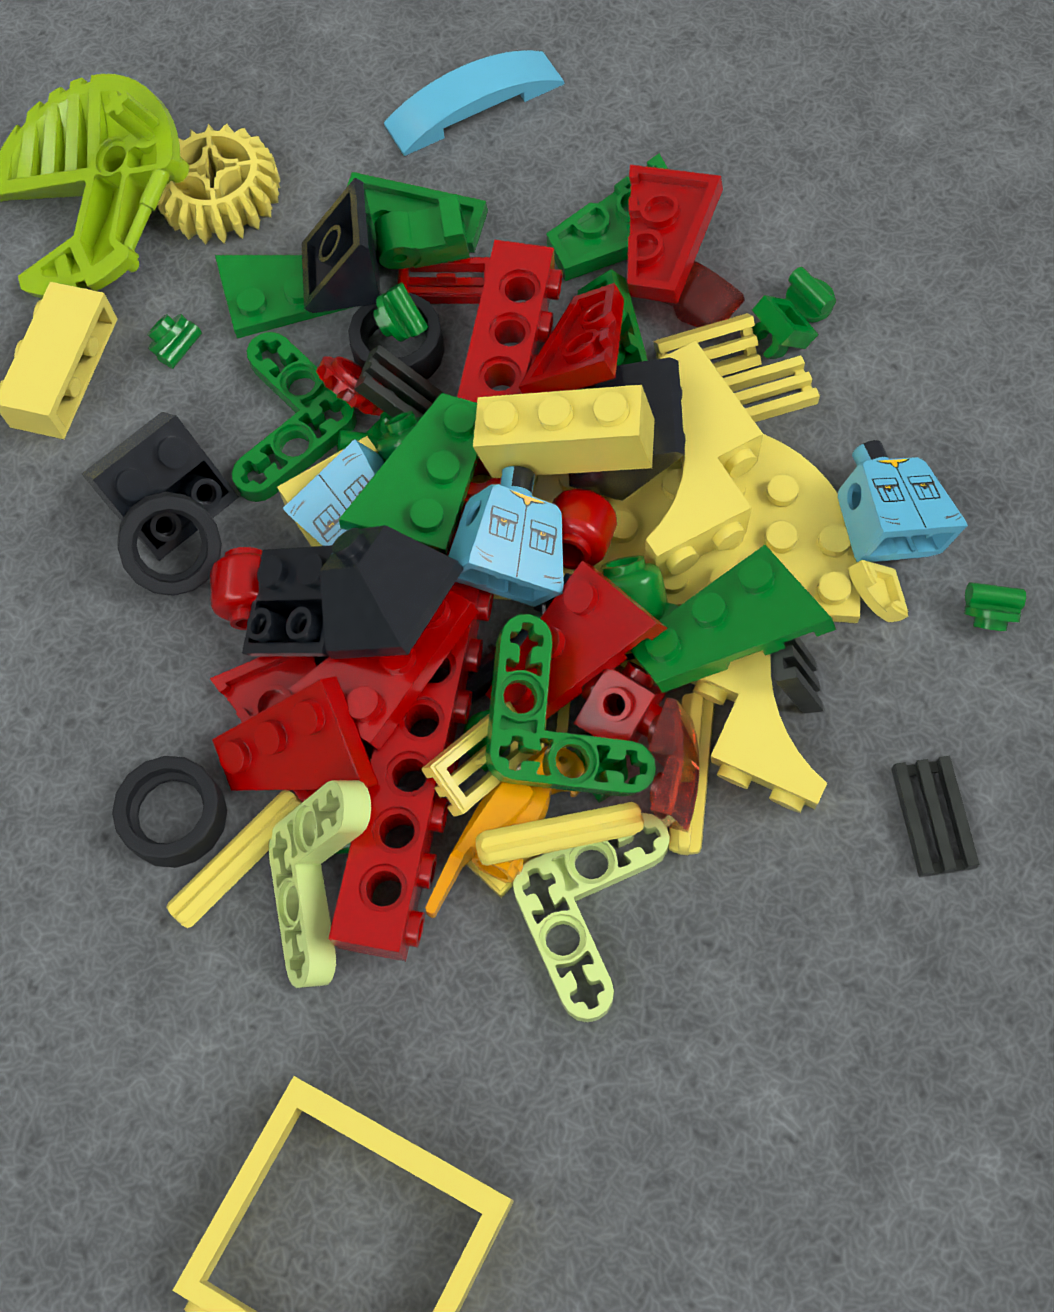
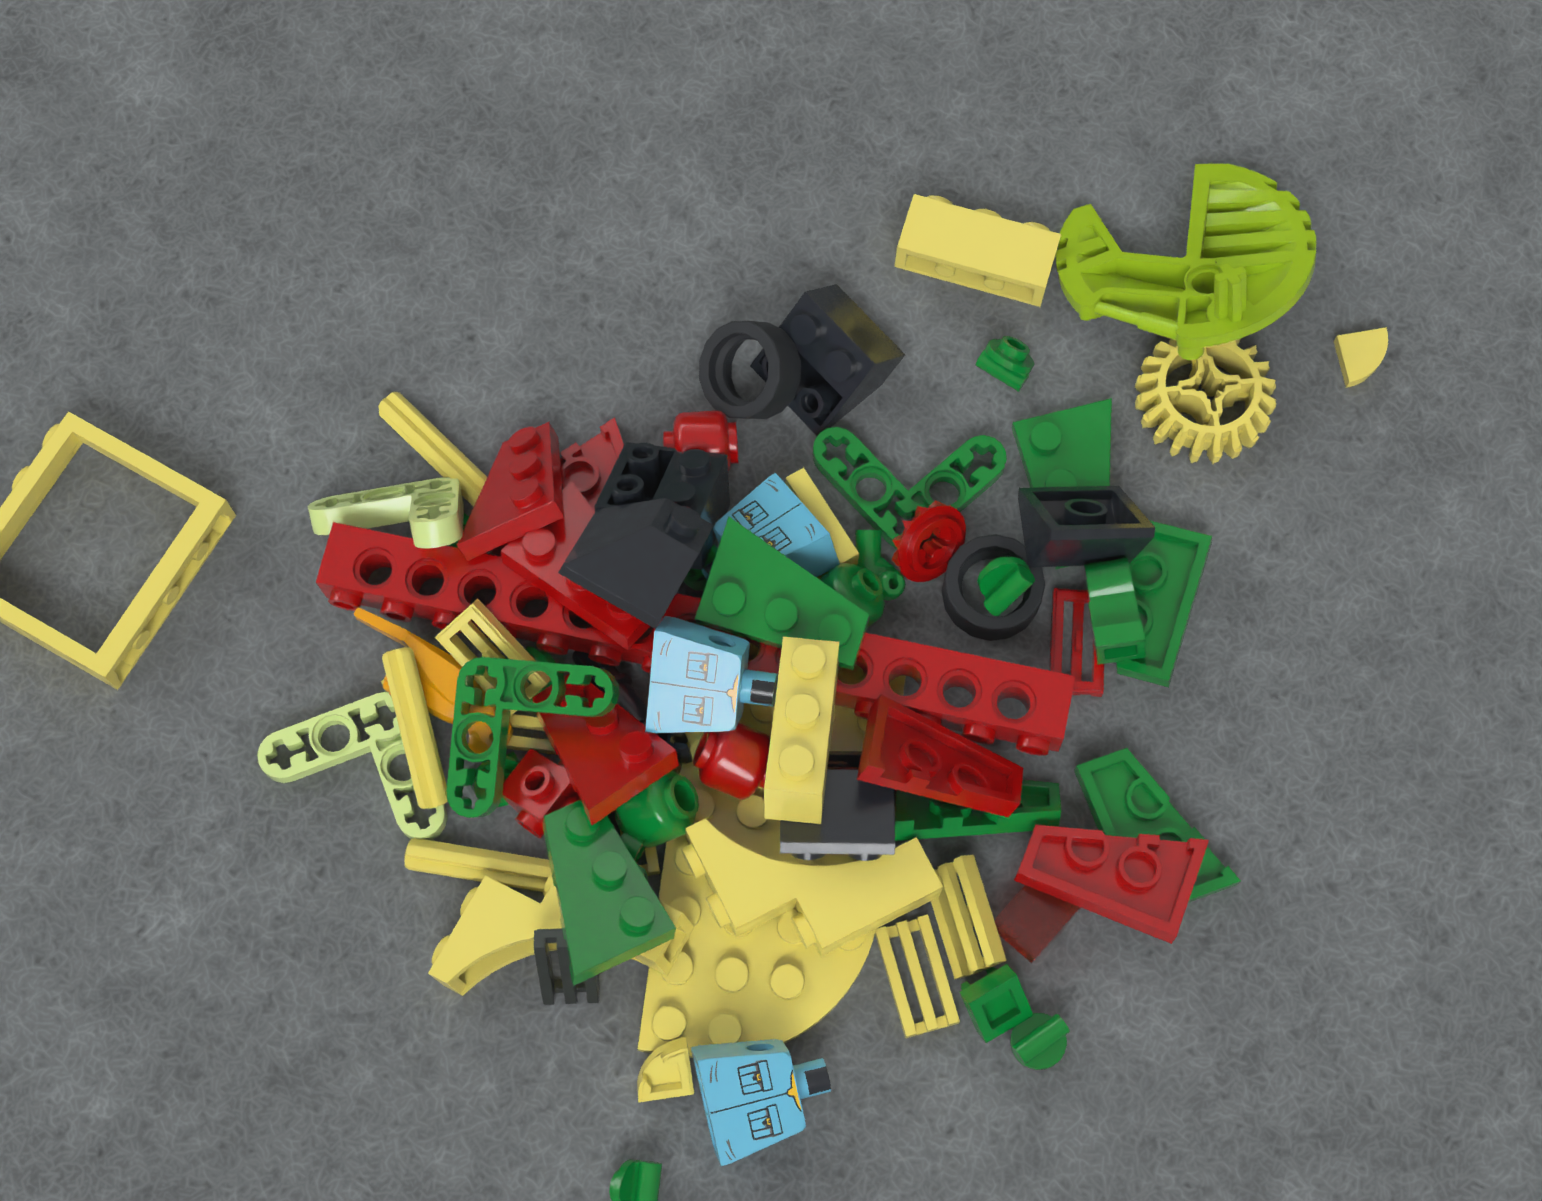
camera: 85 degrees right, 5 degrees up
black tyre [112,756,228,868] -> none
pearl dark grey tile [354,345,445,418] -> none
medium azure slope [384,50,564,156] -> none
clear red slope [648,697,699,833] -> none
pearl dark grey tile [891,755,980,878] -> none
none -> light yellow tile [1333,327,1388,388]

